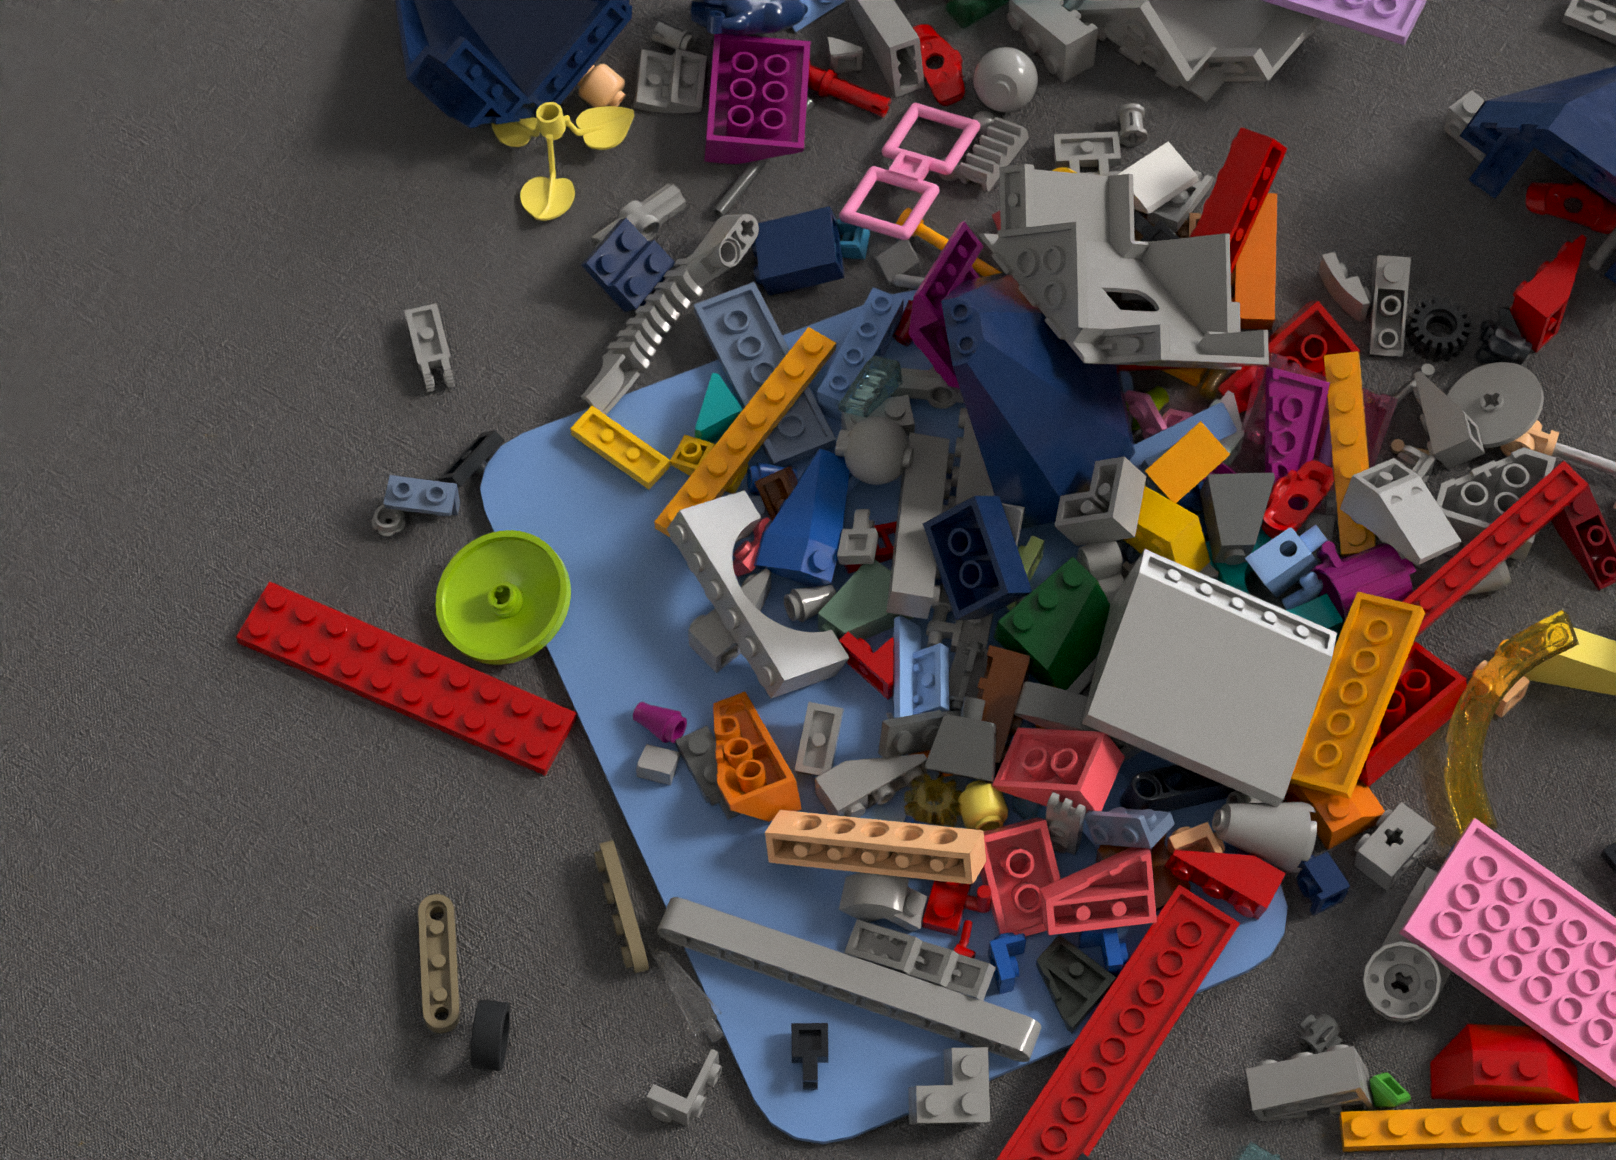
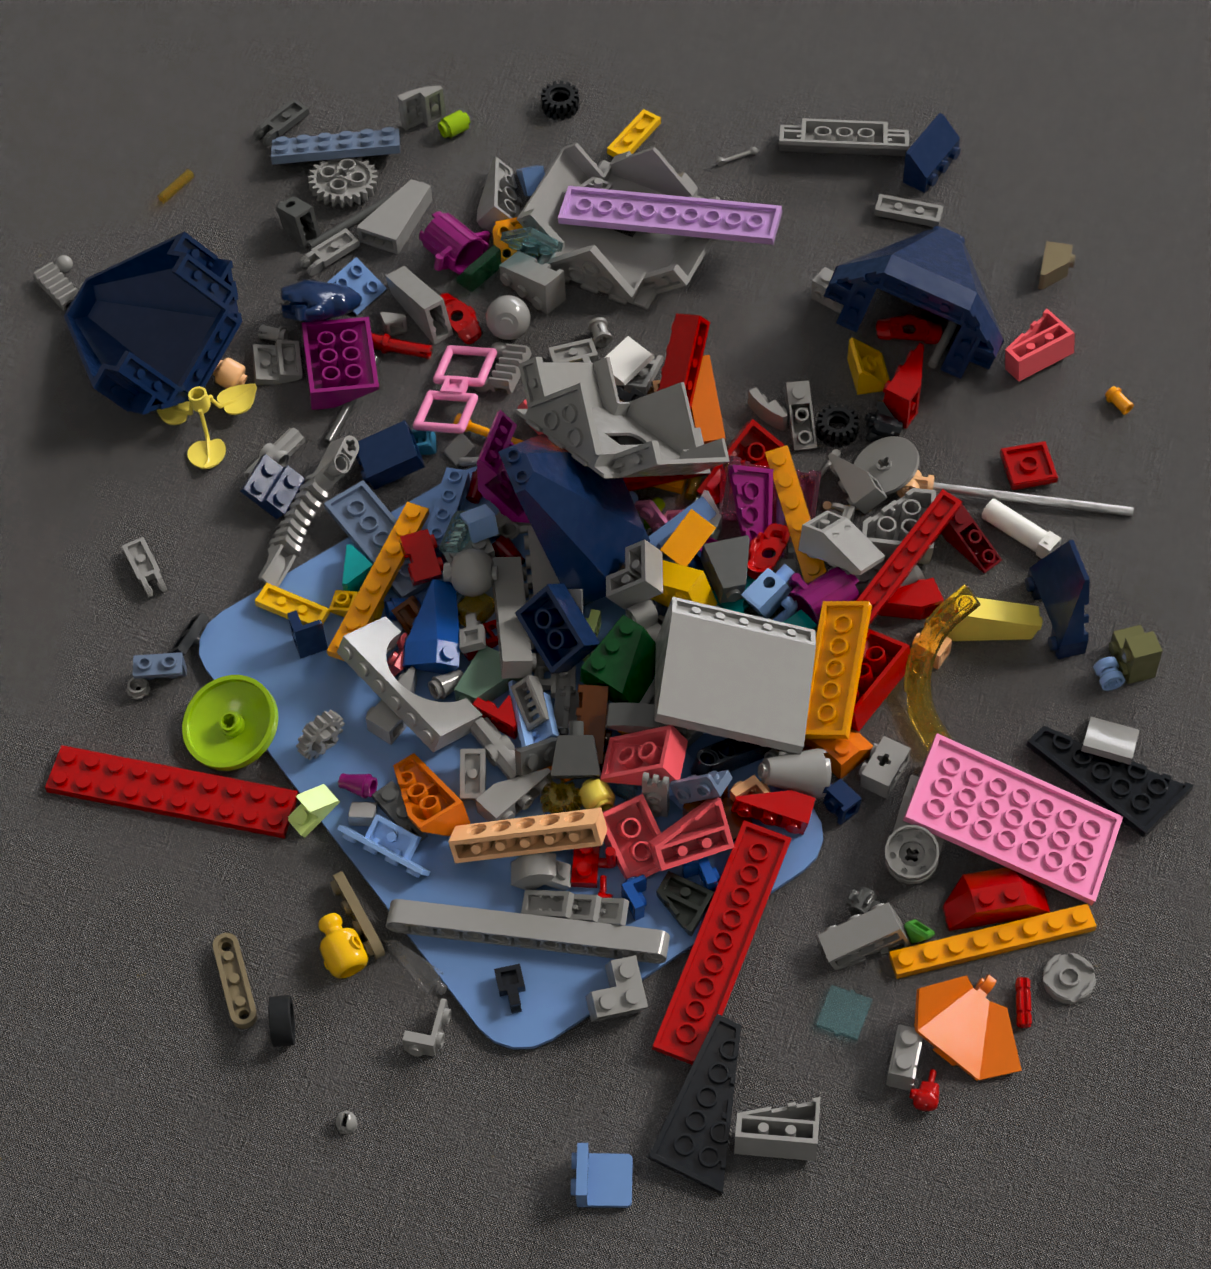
camera: 10 degrees left, 5 degrees down
none -> dark blue panel [287,610,328,659]
none -> yellowish green slope [288,784,340,837]
none -> light grey gear [296,710,345,760]
none -> yellow piece [318,913,368,979]
none -> light blue bracket [337,814,431,878]
none -> red brick [399,529,444,586]
none -> clear yellow brick [457,593,495,627]
none -> light blue panel [460,504,499,543]
none -> light grey piece [470,717,520,780]
none -> dark red cone [492,535,525,565]
none -> light grey slope [510,675,549,731]
none -> yellow slope [847,337,890,395]
none -> red slope [878,577,944,620]

